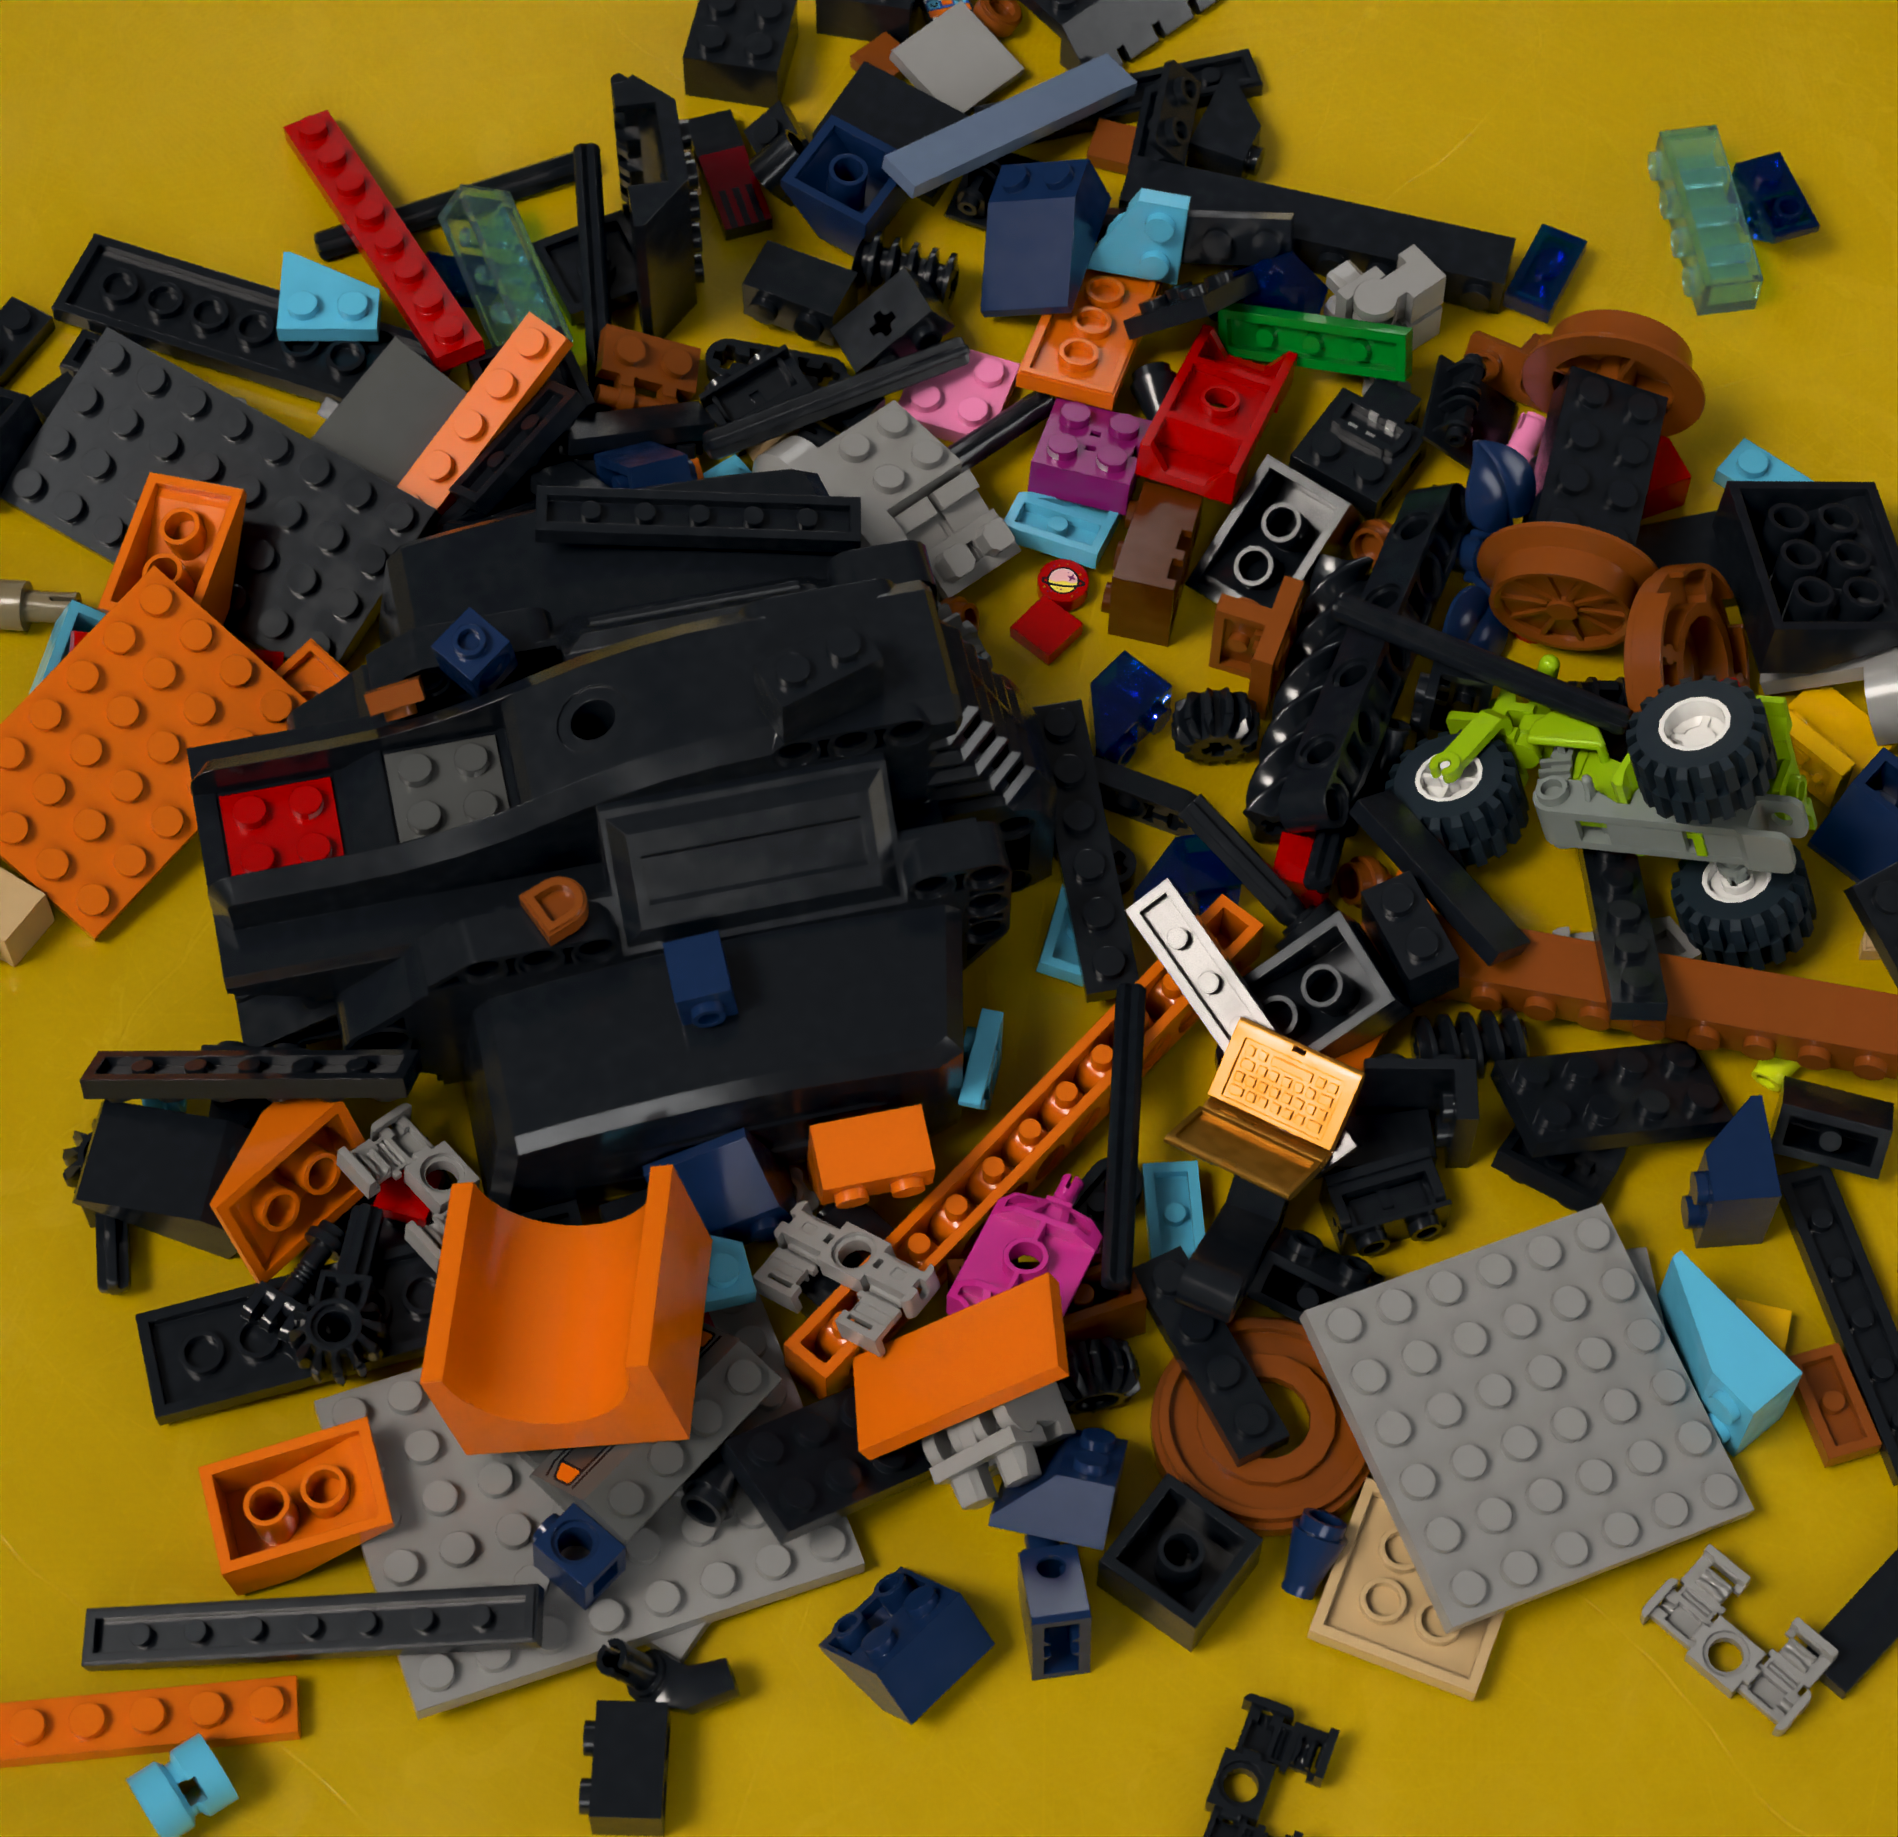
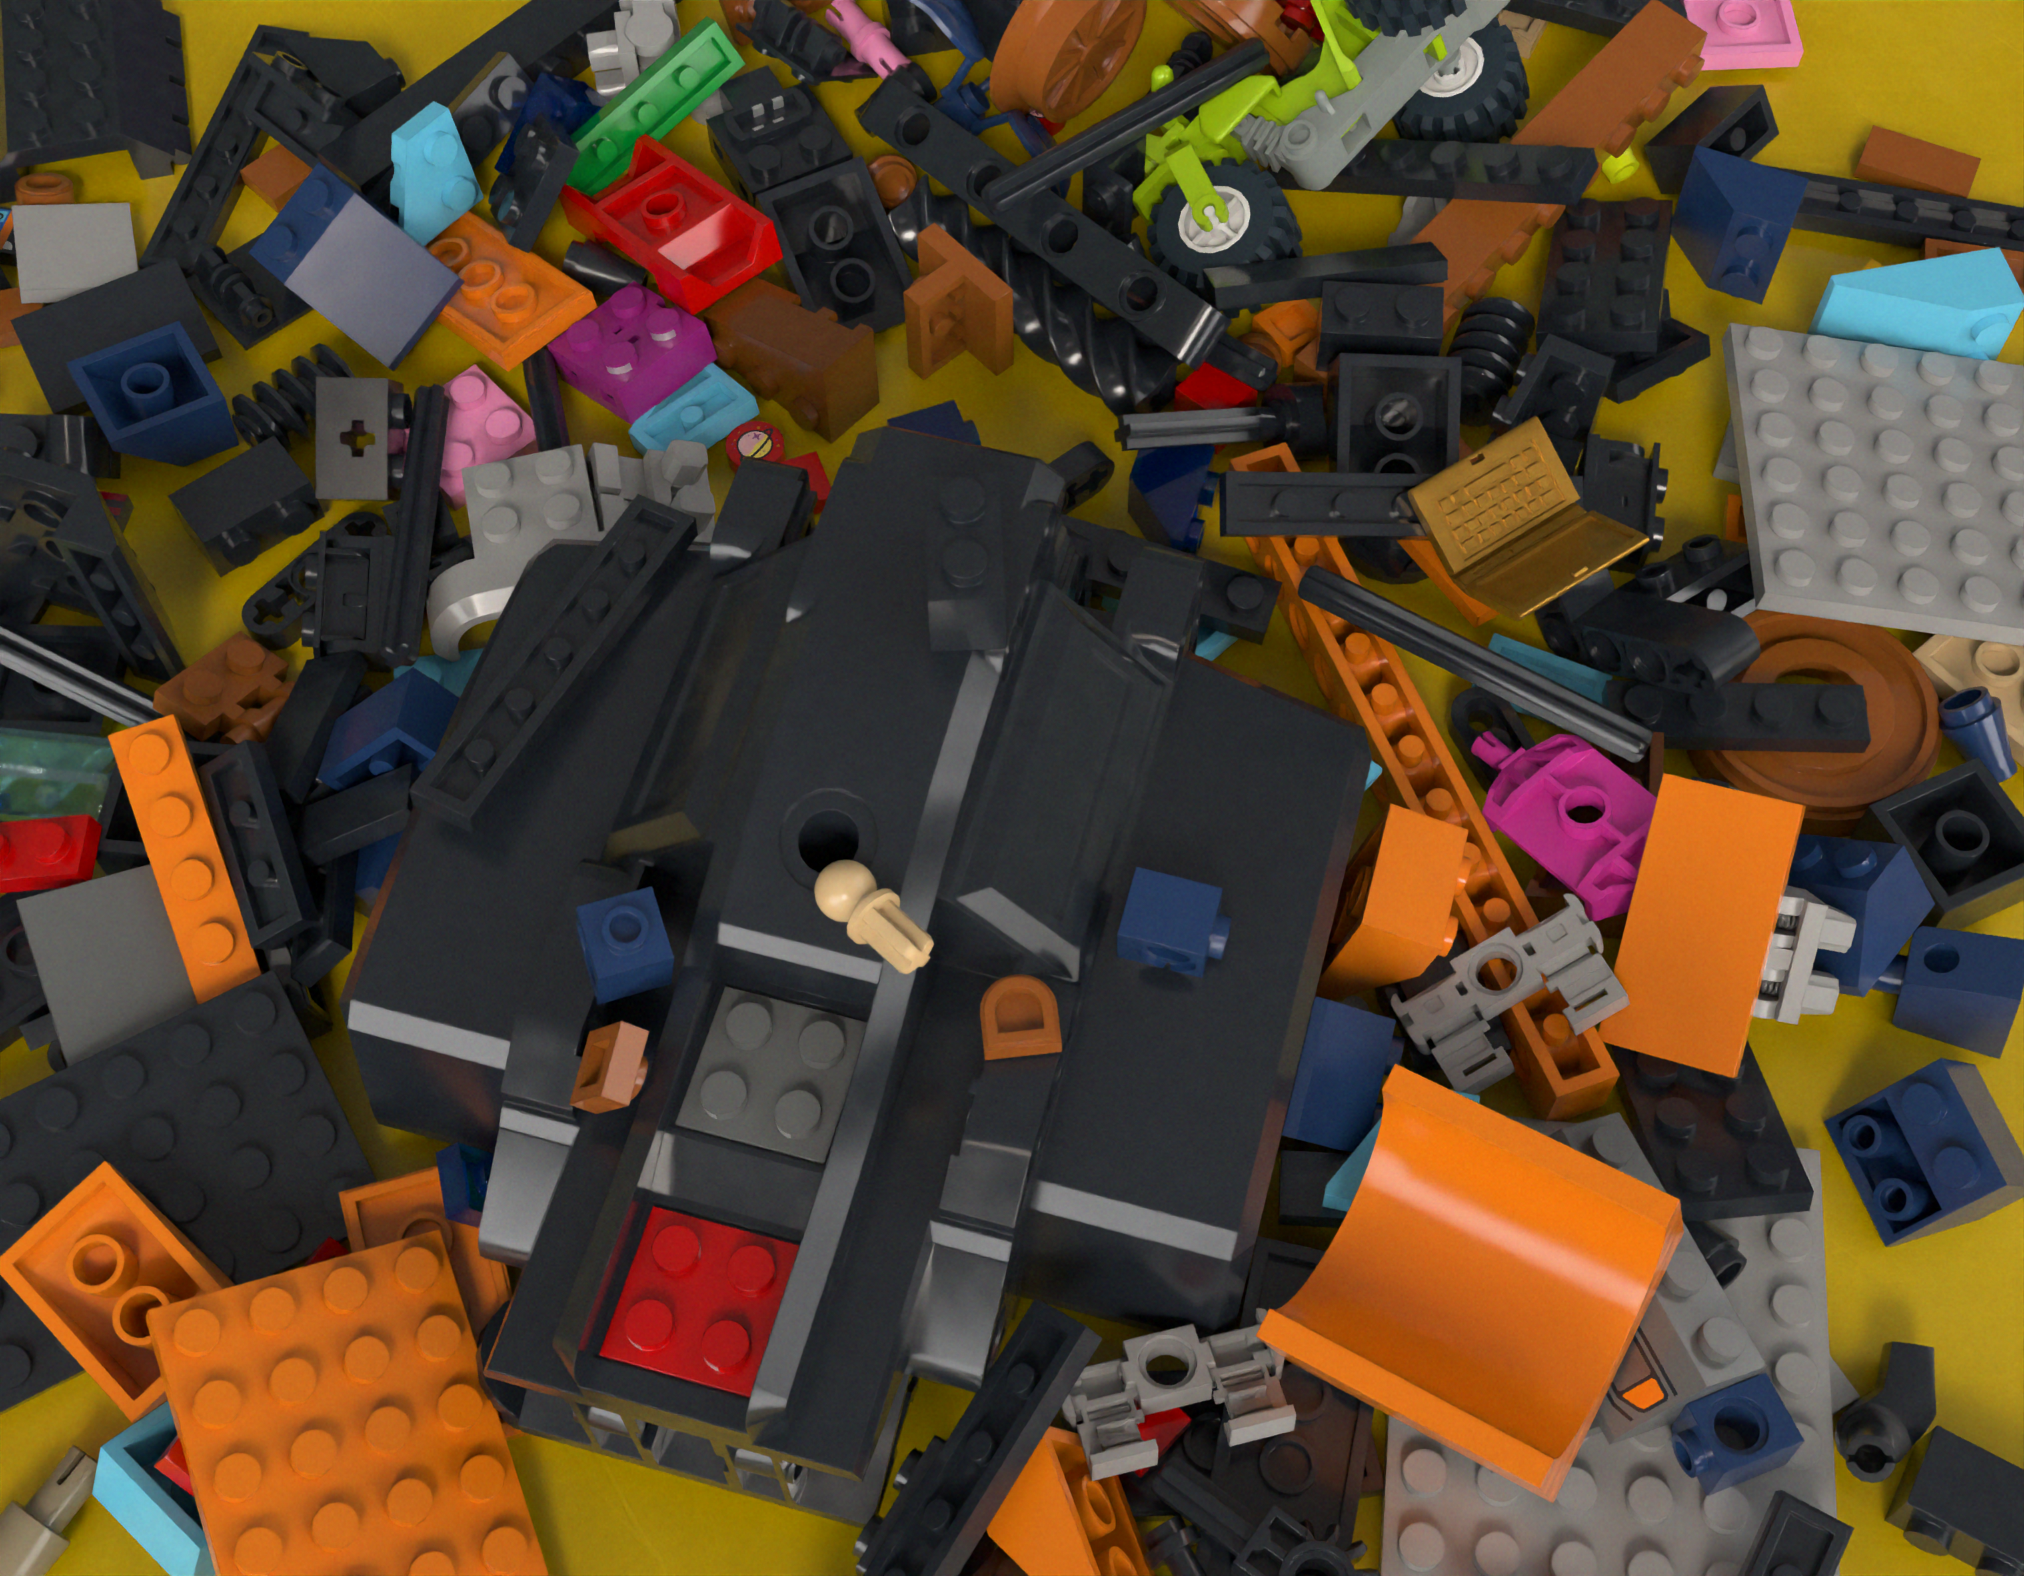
camera: 60 degrees left, 0 degrees up
sand blue tile [882,53,1137,199] -> none
black gear [1171,687,1261,764] -> none
none -> tan axle [814,860,934,974]

